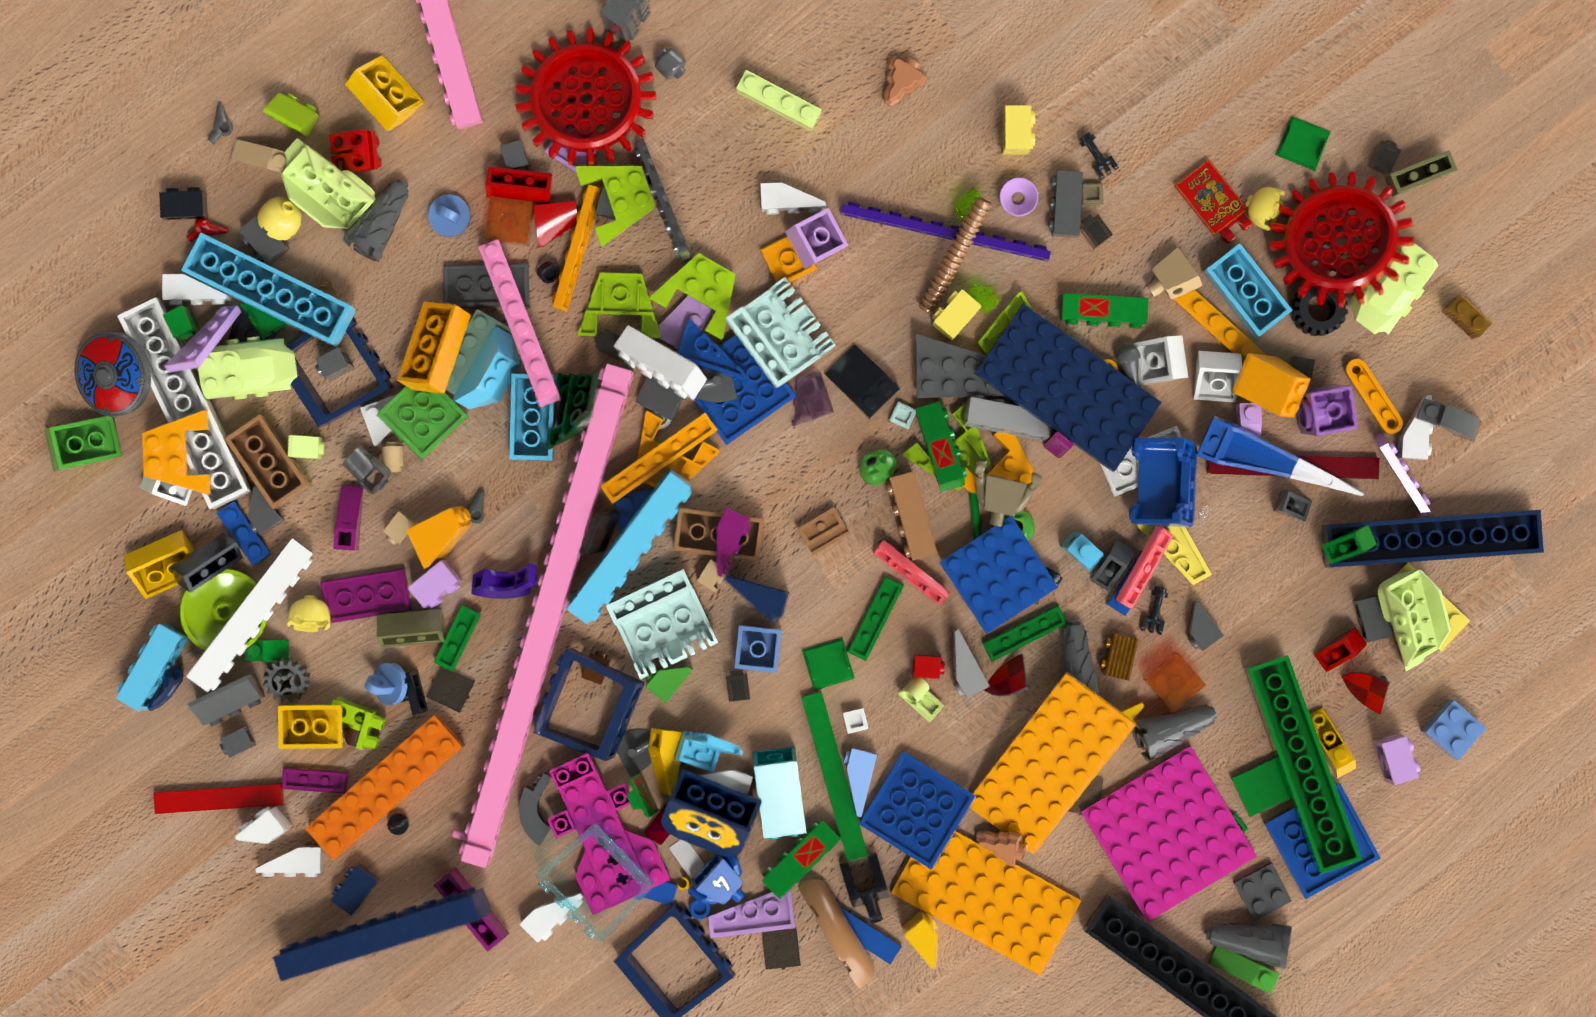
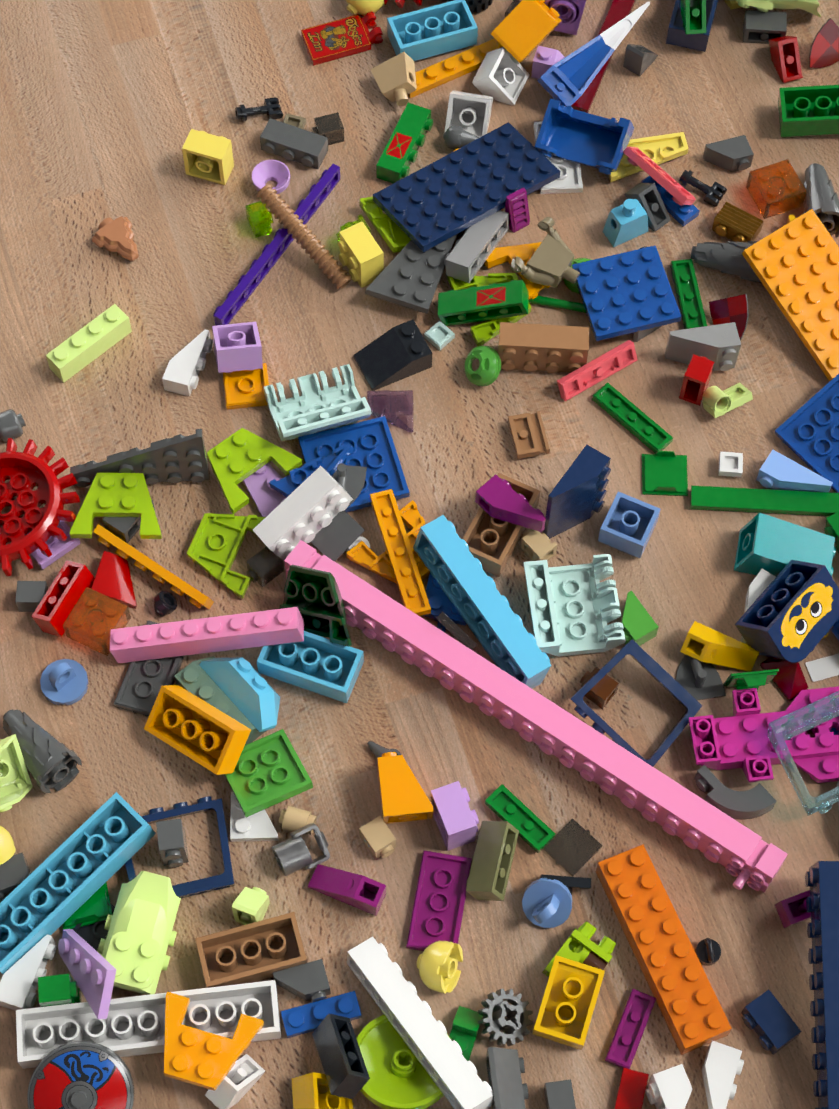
camera: 75 degrees left, 25 degrees down
dark purple arch [471,563,537,599] -> none
medium azure plate [675,731,743,773] -> none
clear smoke brick [726,670,751,702] -> none

